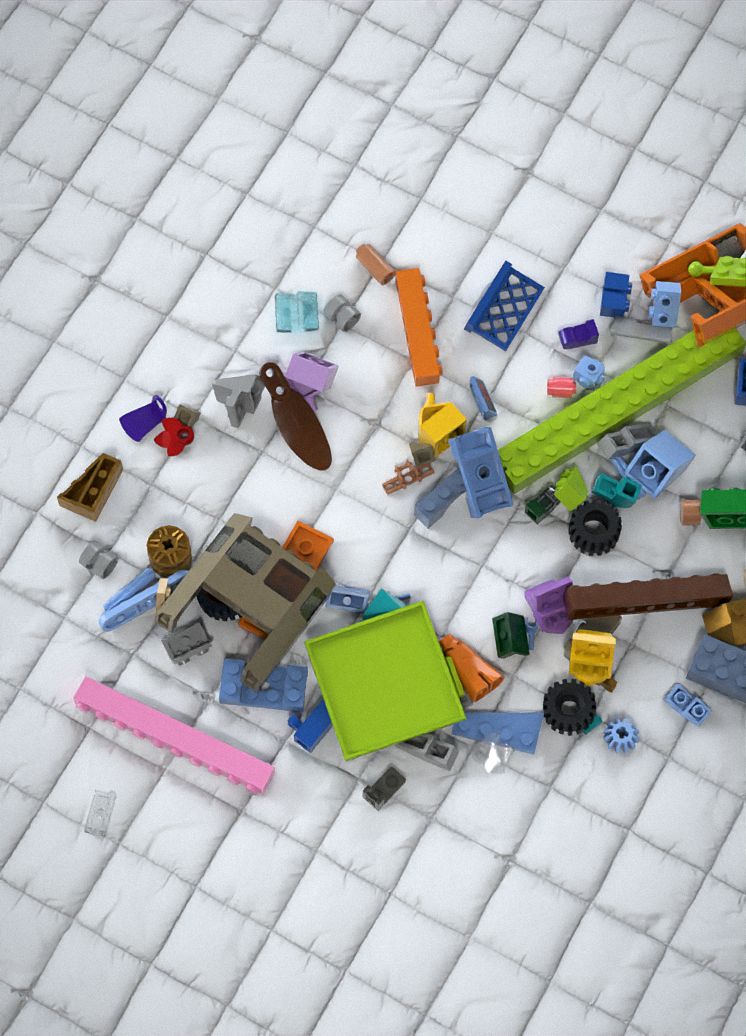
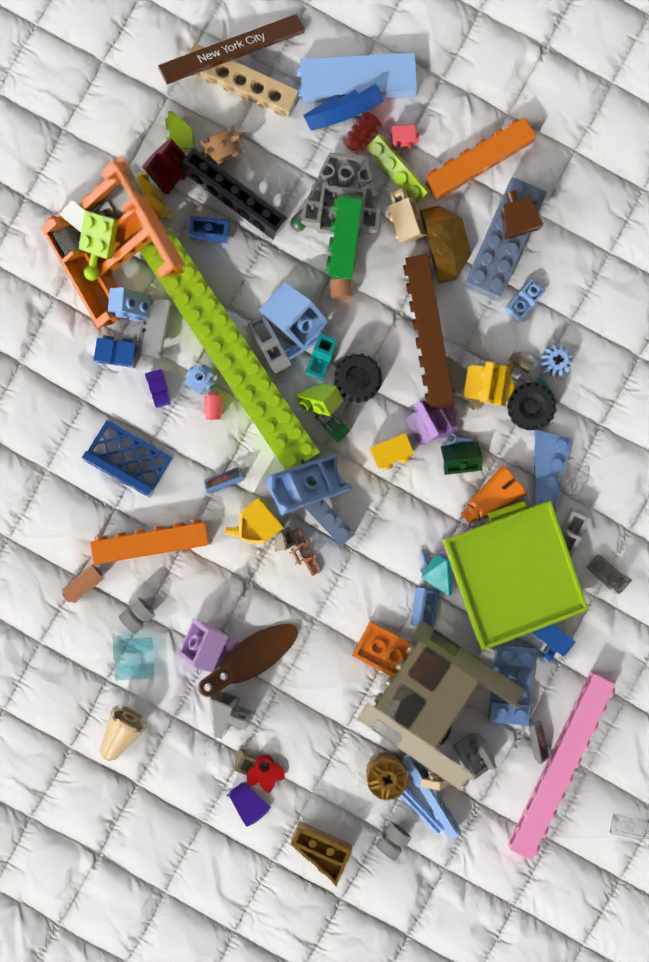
camera: 90 degrees left, 20 degrees up
none -> tan cone [100,705,147,761]
none -> yellow brick [369,433,414,471]
none -> dark tan pin [509,351,535,374]
none -> light grey slope [528,720,549,764]

